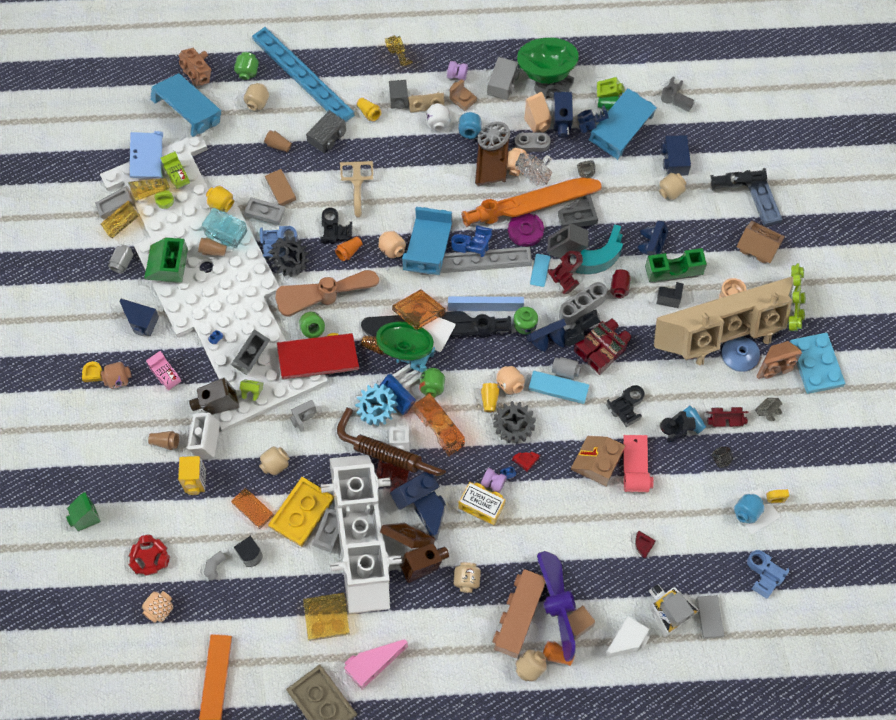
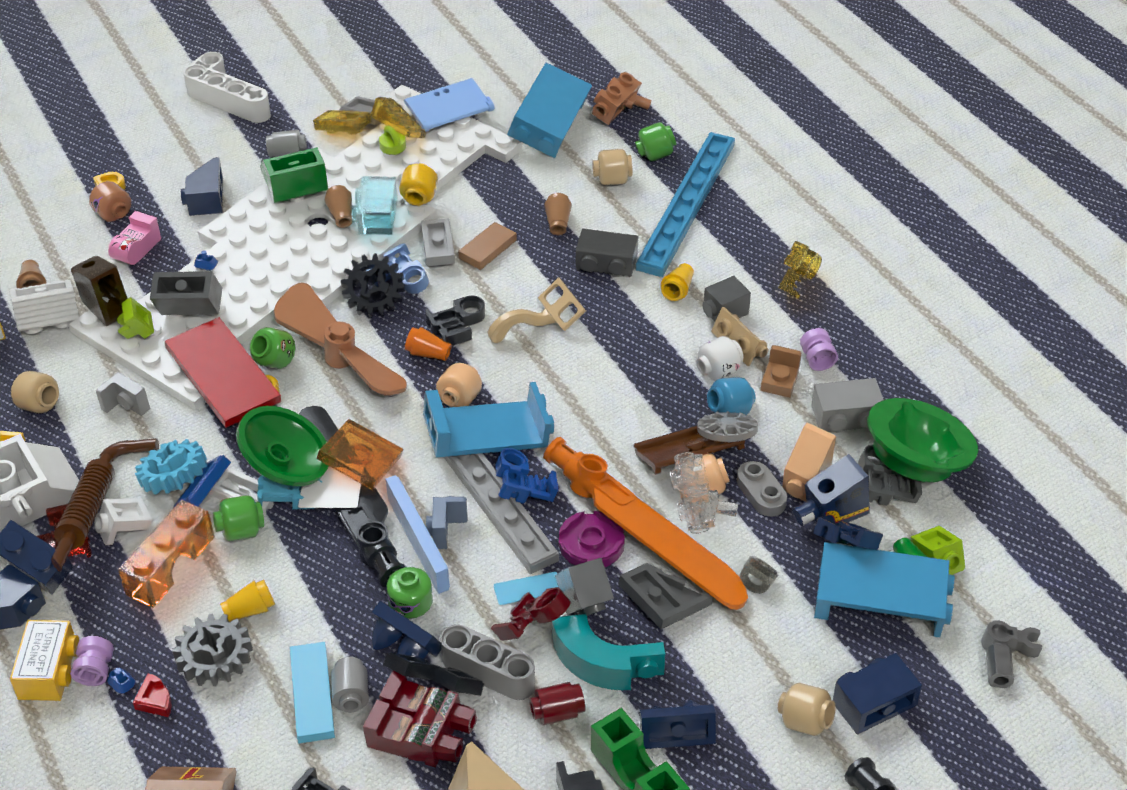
camera: 65 degrees right, 20 degrees down
lime leg [160,151,190,189] -> none
light nougat head [496,366,525,395] -> none
none -> white beam [183,52,271,123]
none -> sand blue bracket [426,496,468,549]

